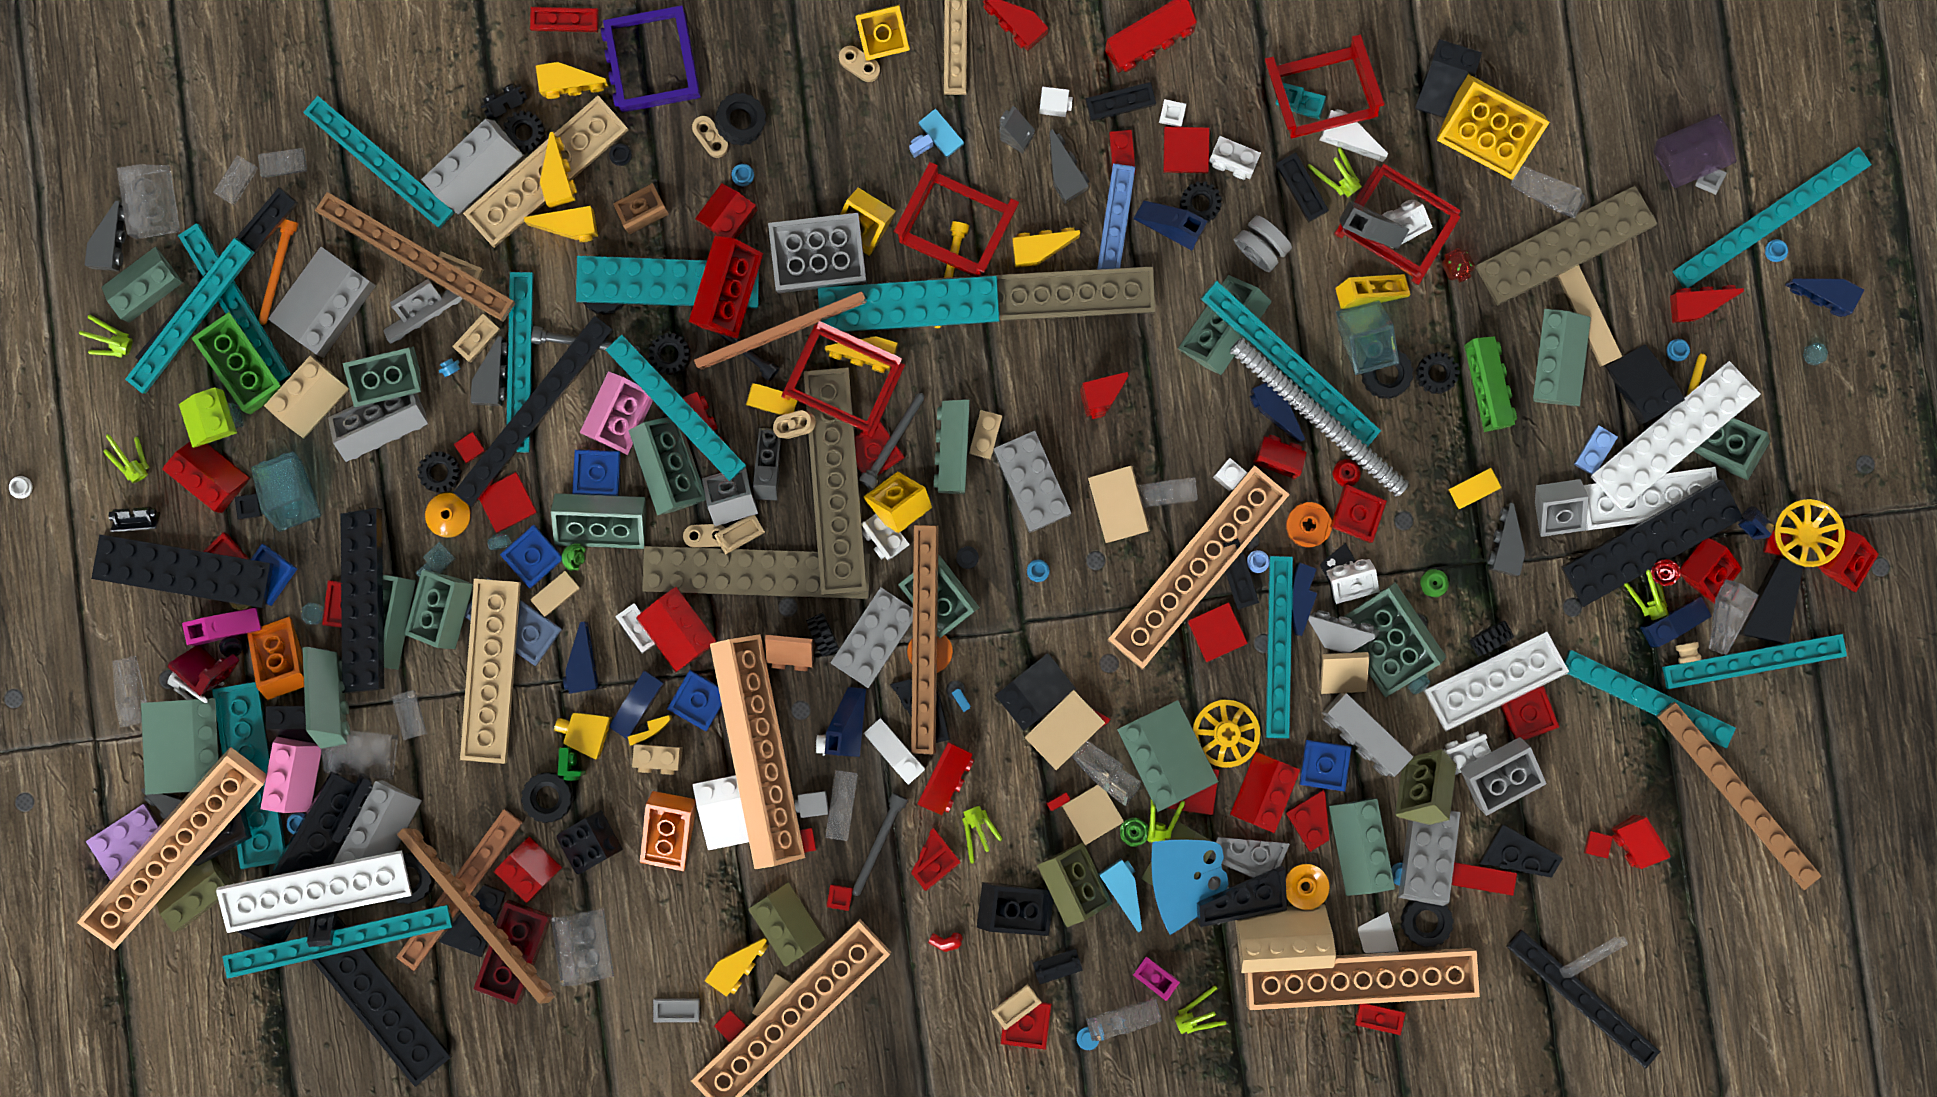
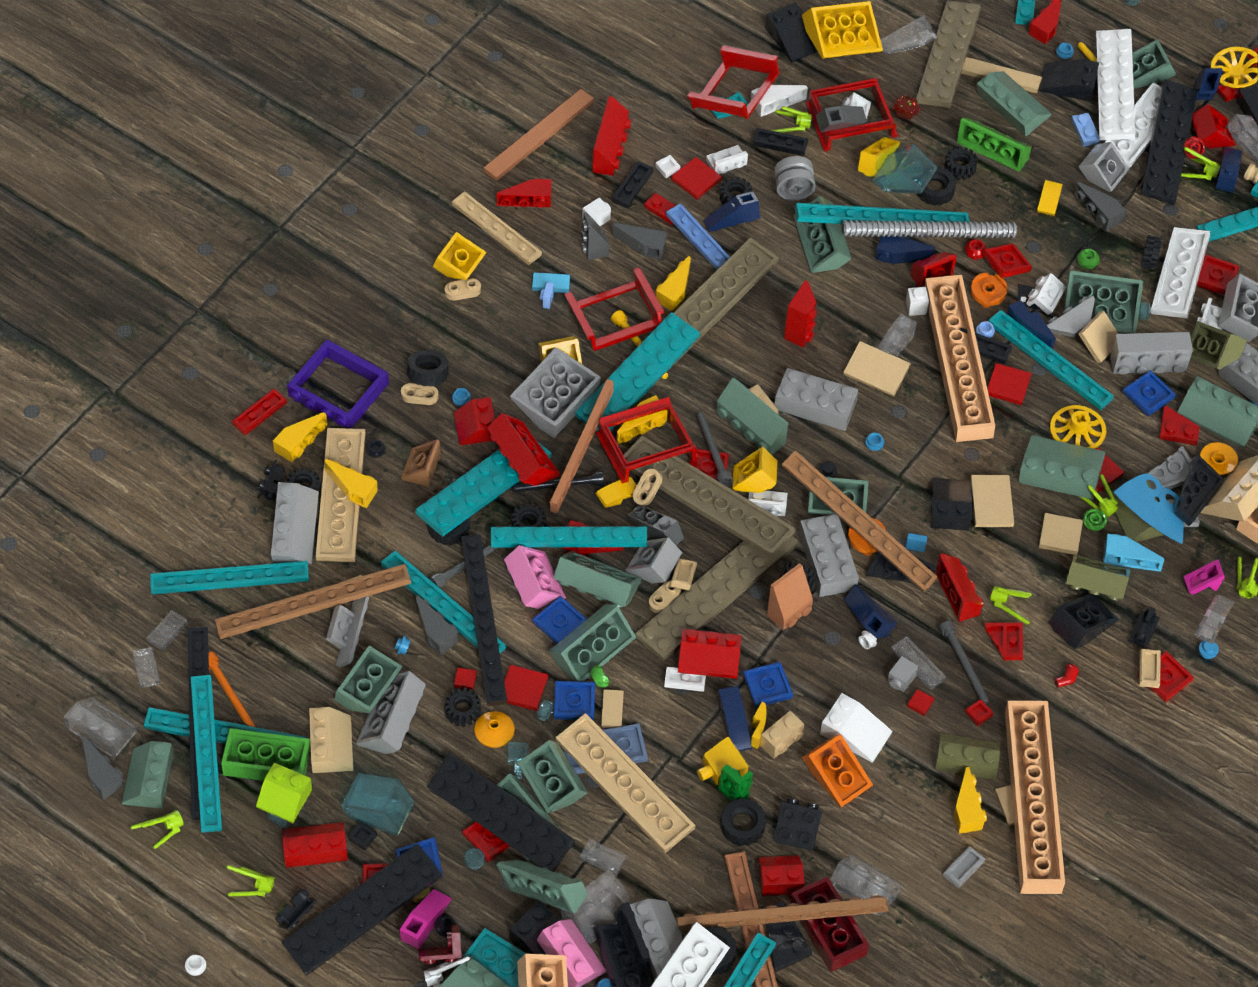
camera: 50 degrees left, 30 degrees down
orange slope [247,617,304,700] -> none
light grey slope [268,247,376,358] -> none
tan plate [452,314,501,363] -> none
yellow slope [524,206,598,242] -> none
dark blue slope [563,622,599,694] -> none
light nougat brick [710,634,805,869] -> none
red tile [714,1009,746,1042] -> none
white slope [864,718,926,785] -> none
red tile [1046,792,1070,811] -> none
clear slope [1073,741,1141,806] -> none
red slope [1230,752,1300,833] -> none

